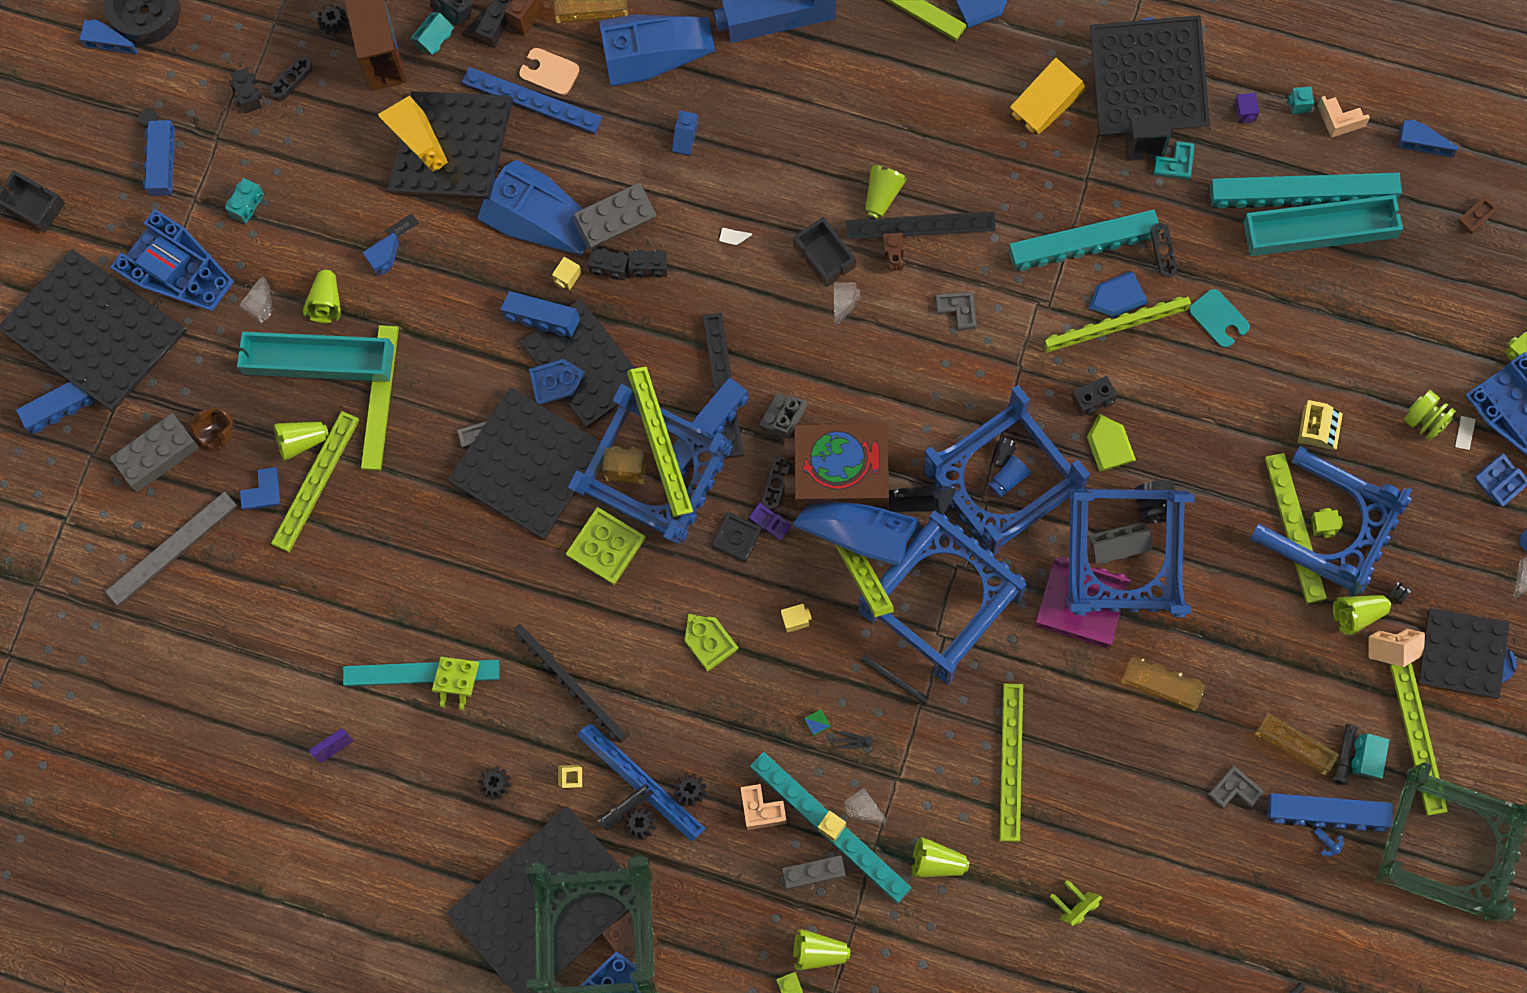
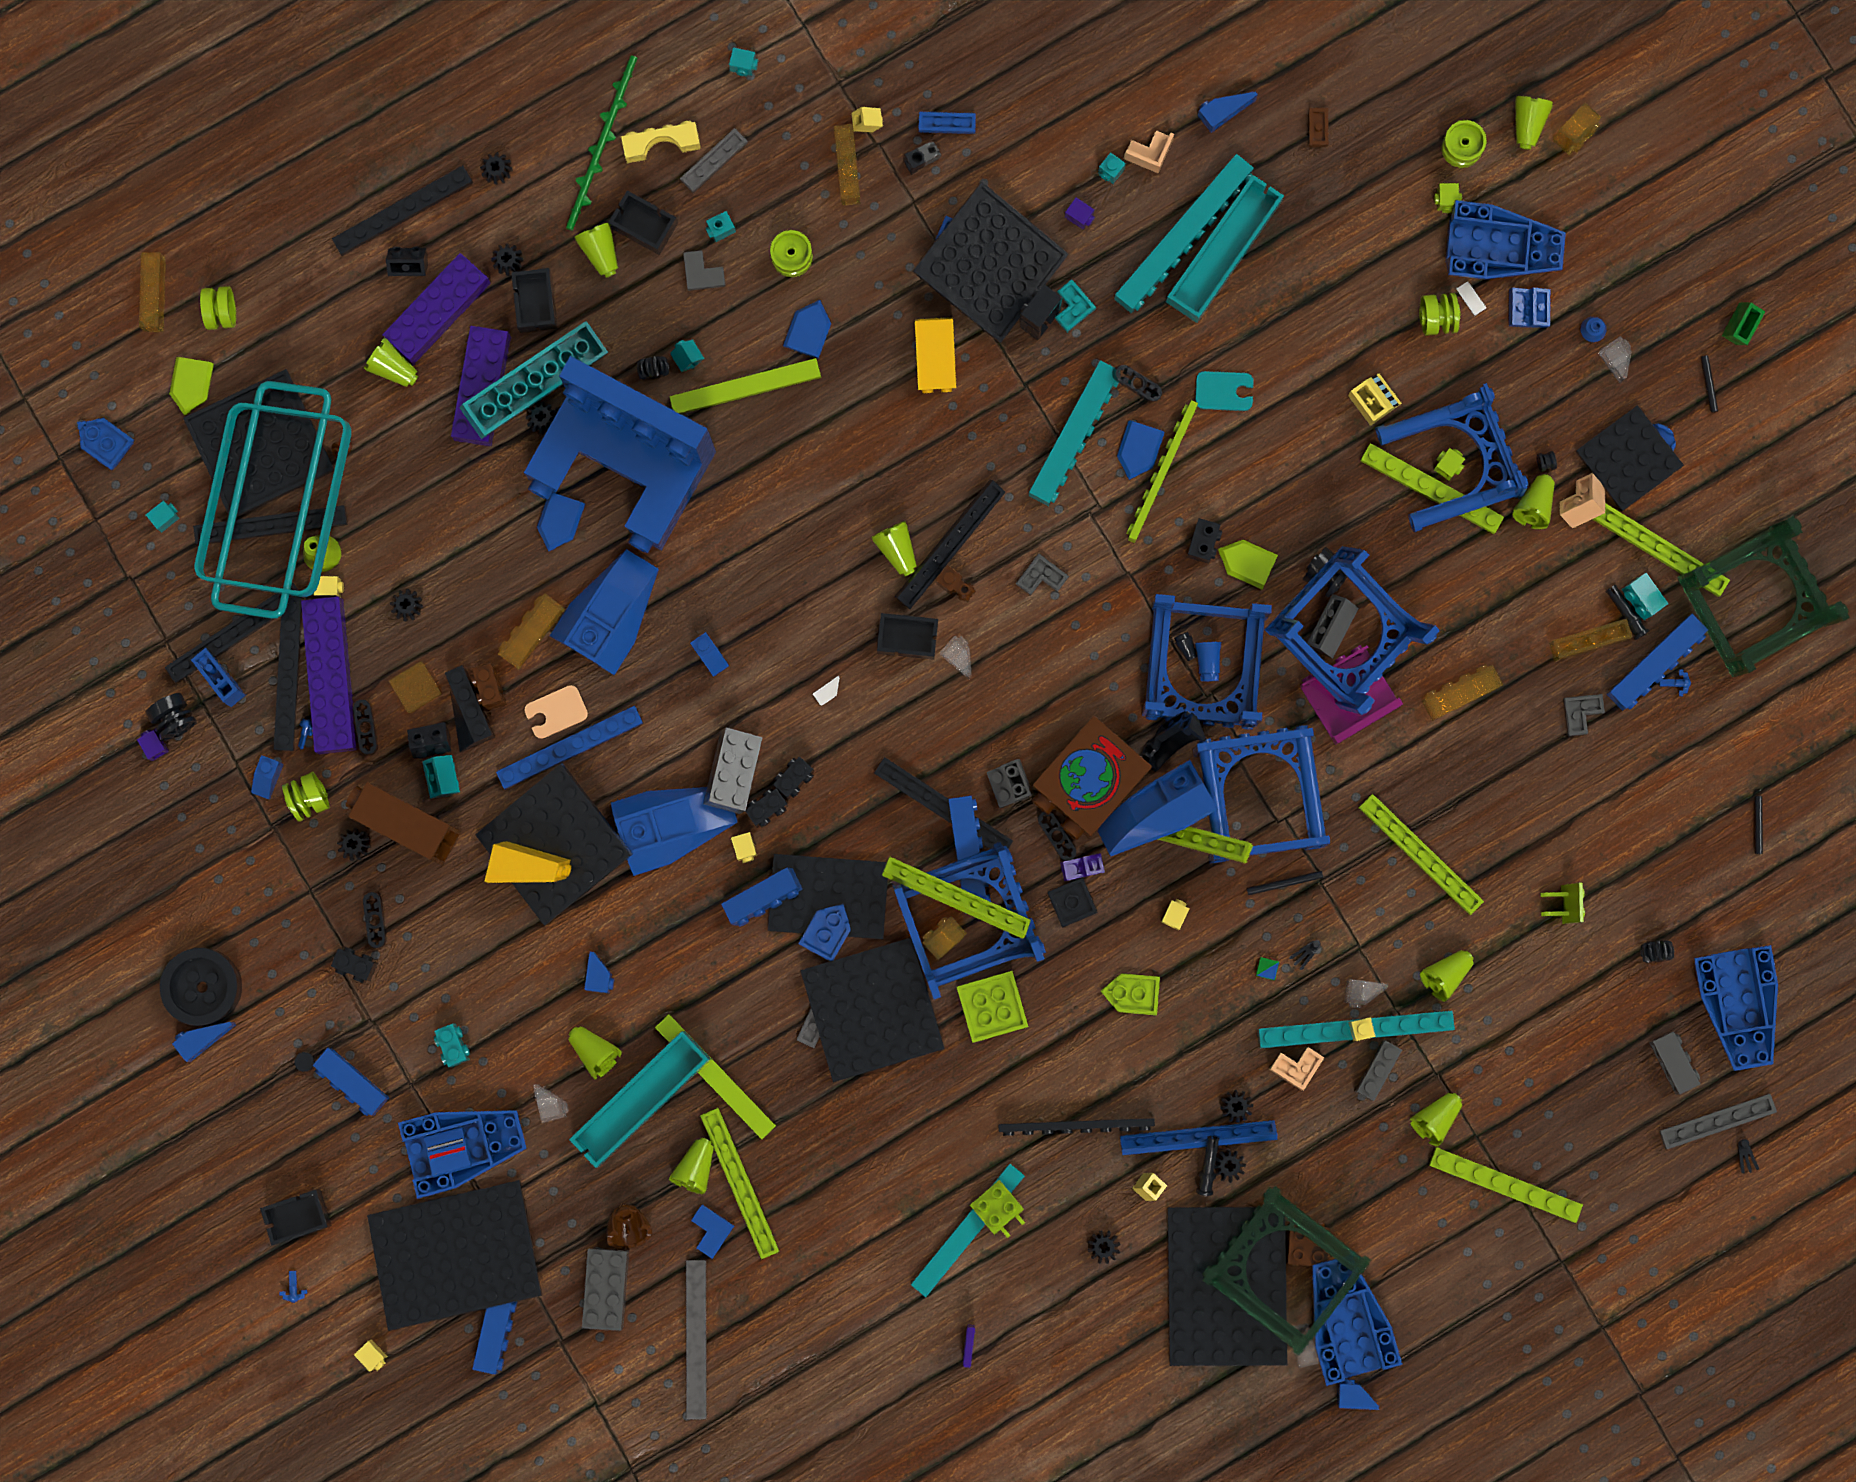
camera: 50 degrees left, 10 degrees up
black sticker [385,214,419,238] -> none

